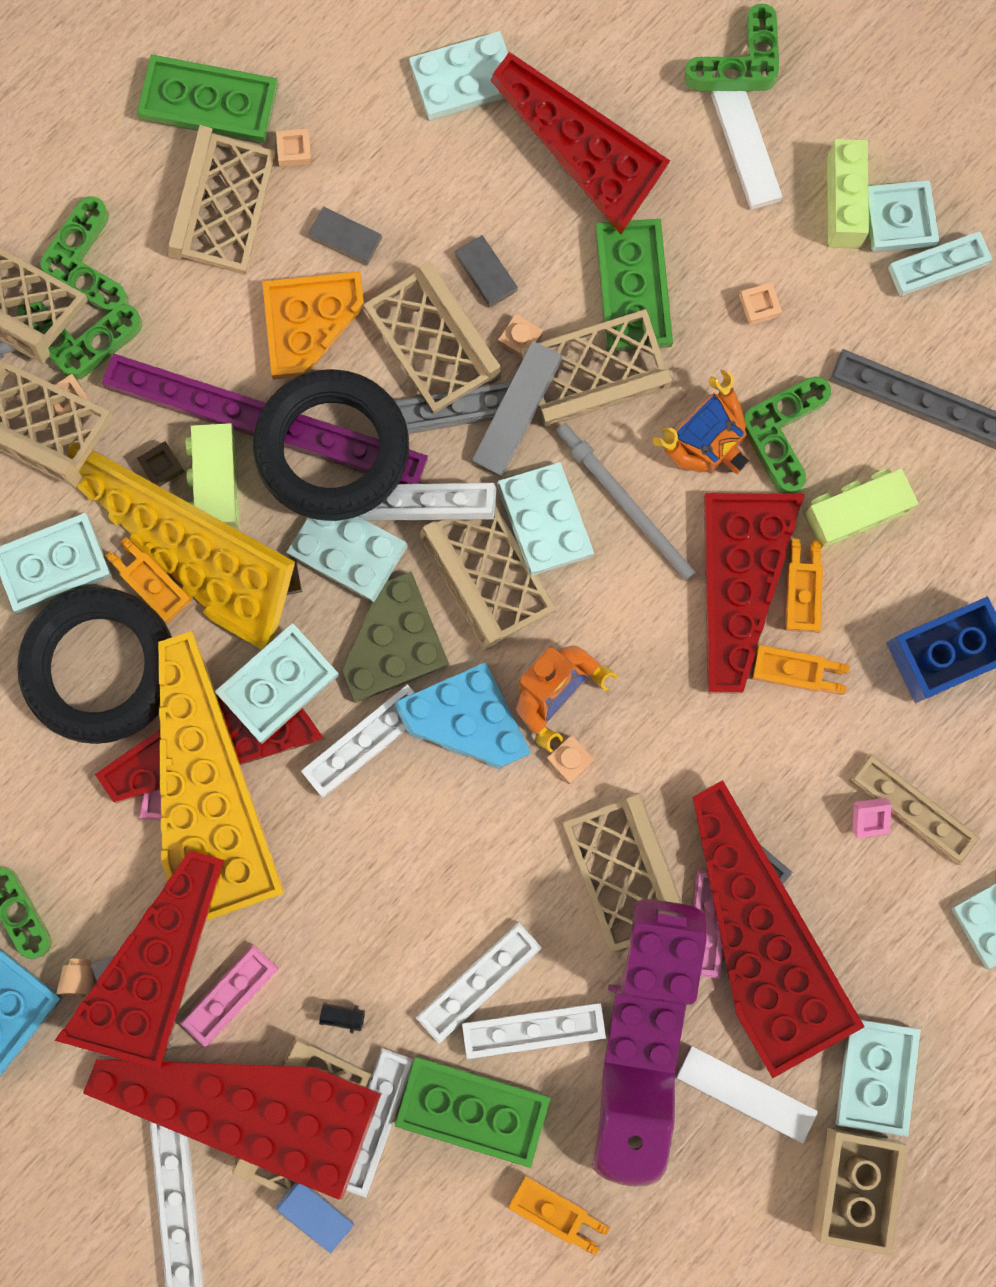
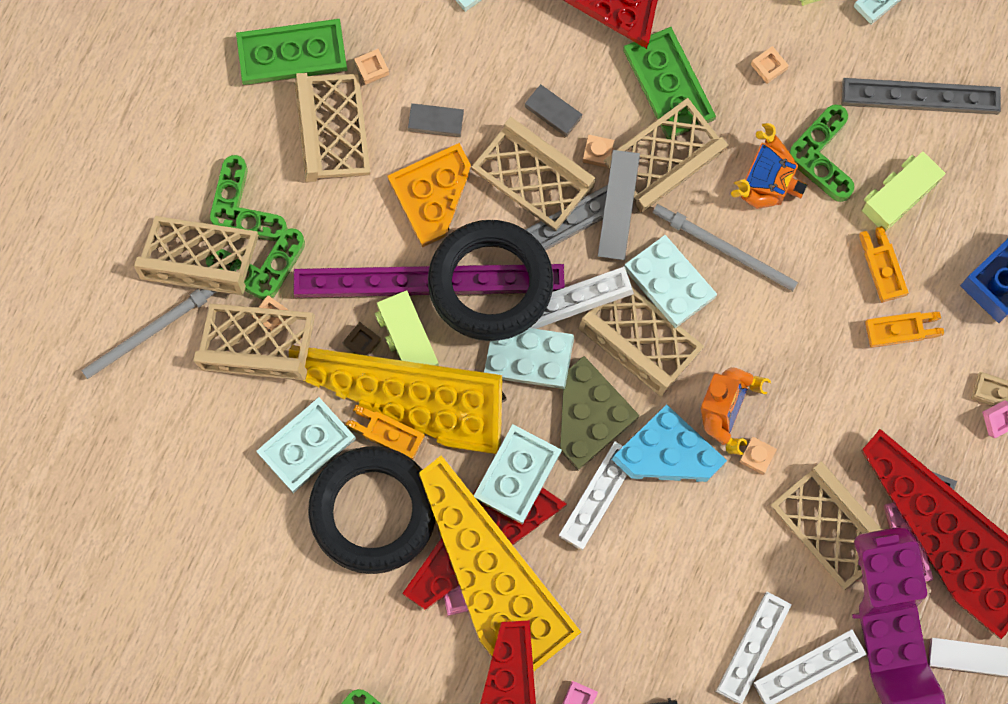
camera: 15 degrees left, 5 degrees down
red wing [704,493,805,694] -> none

